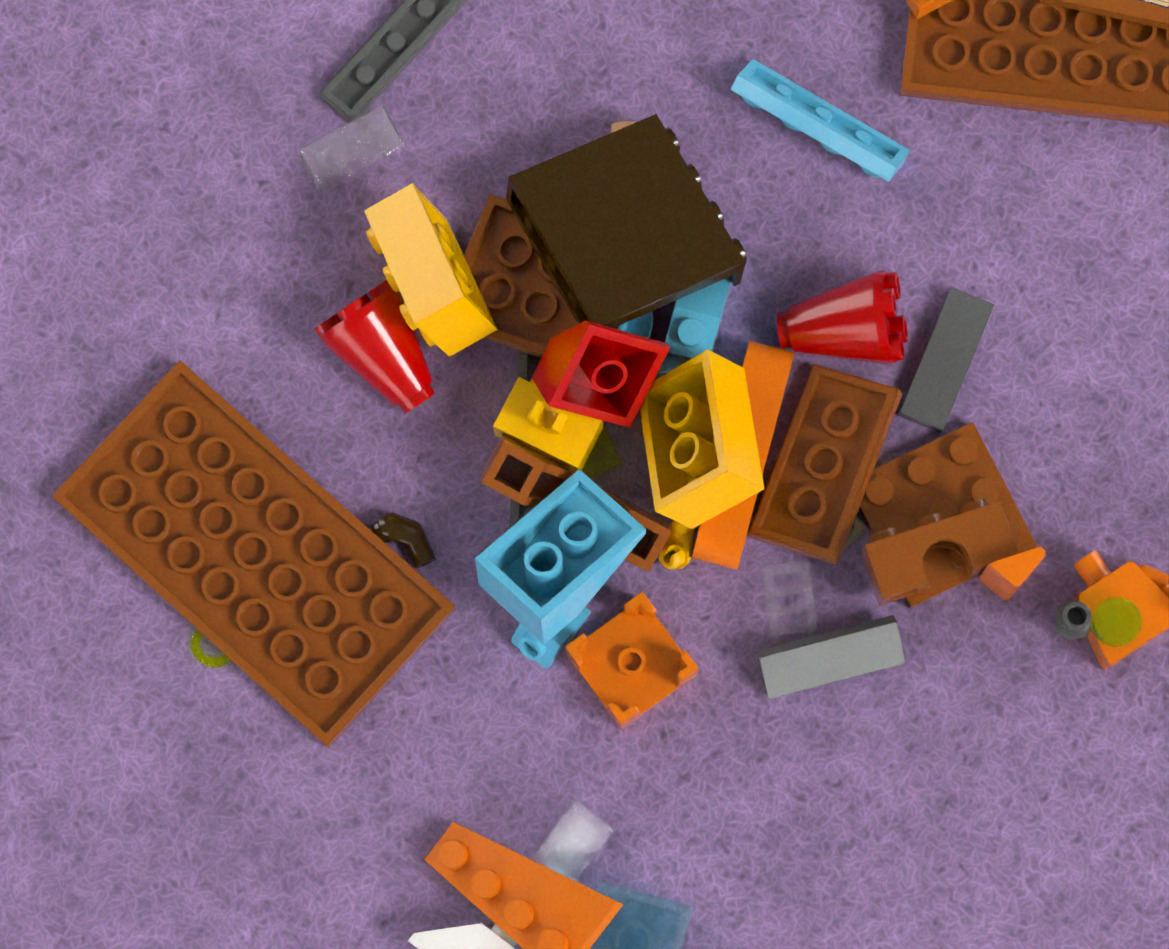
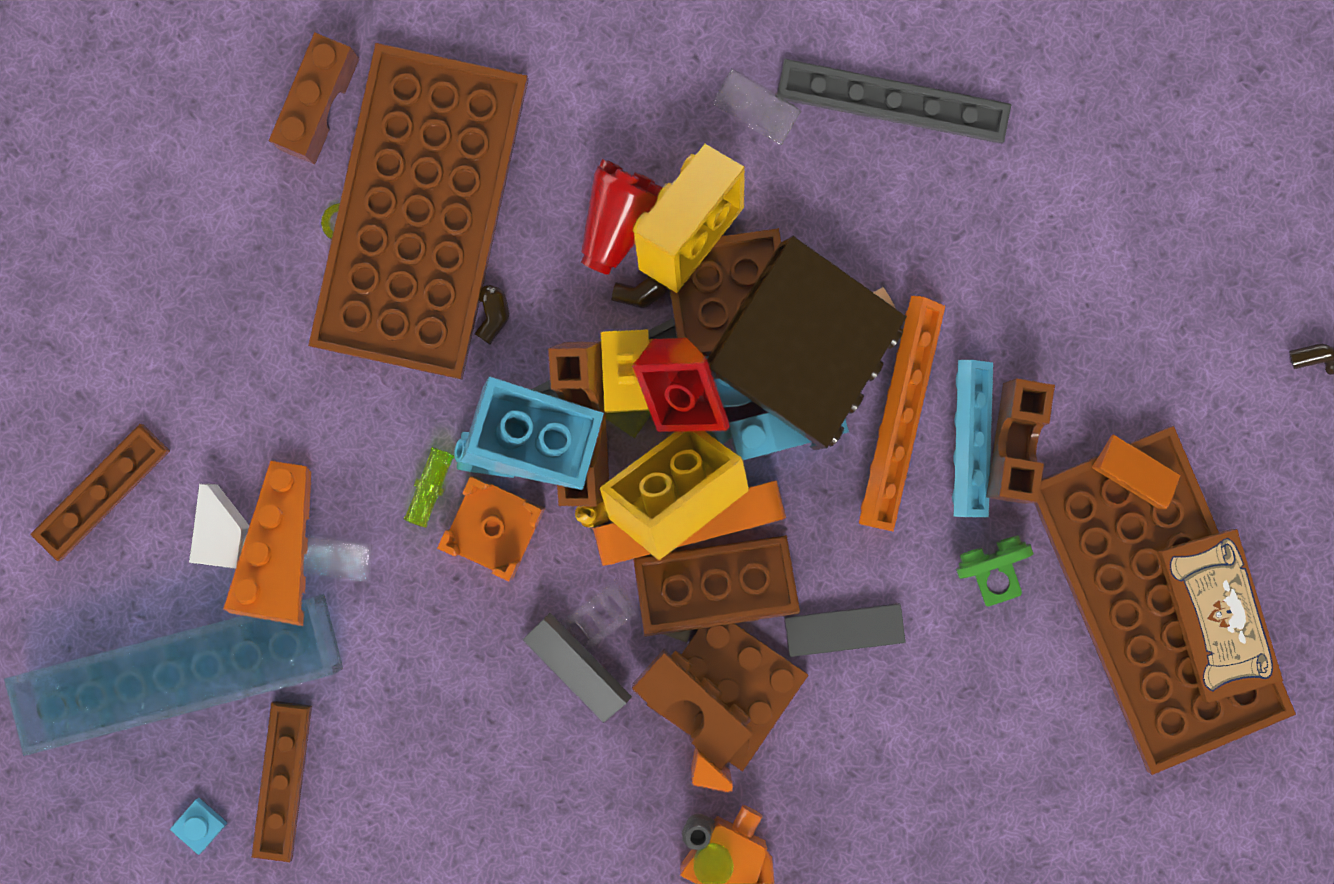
camera: 55 degrees right, 10 degrees up
red cone [777,270,908,364] -> none
none -> dark orange arch [269,32,359,165]
none -> clear neon green pin [403,446,455,528]
none -> dark brown arm [611,276,667,308]
none -> orange plate [858,295,945,532]
none -> bright green bracket [956,535,1034,606]
none -> dark orange arch [986,378,1055,504]

